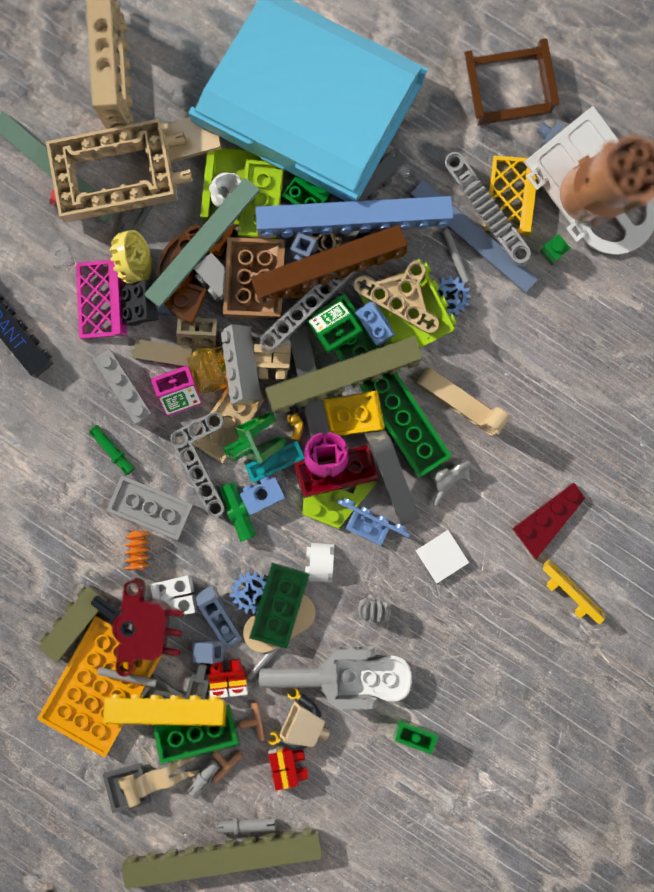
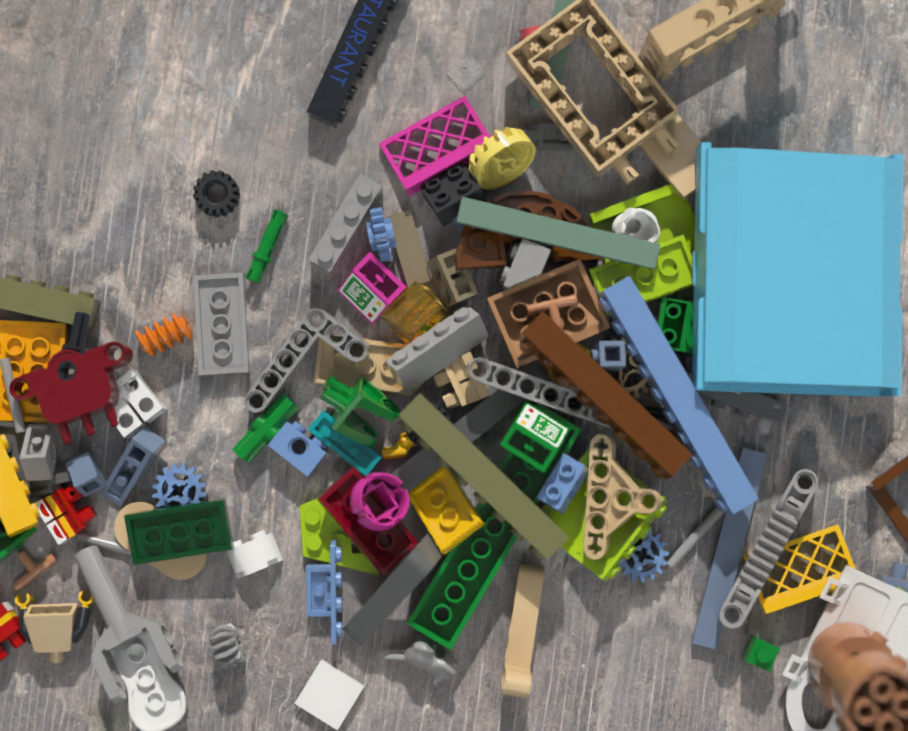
camera: 65 degrees right, 0 degrees up
none -> light grey brick [20,423,59,481]
none -> black tyre [193,170,240,218]
none -> medium blue gear [366,207,397,263]
none -> nougat piece [526,294,578,329]

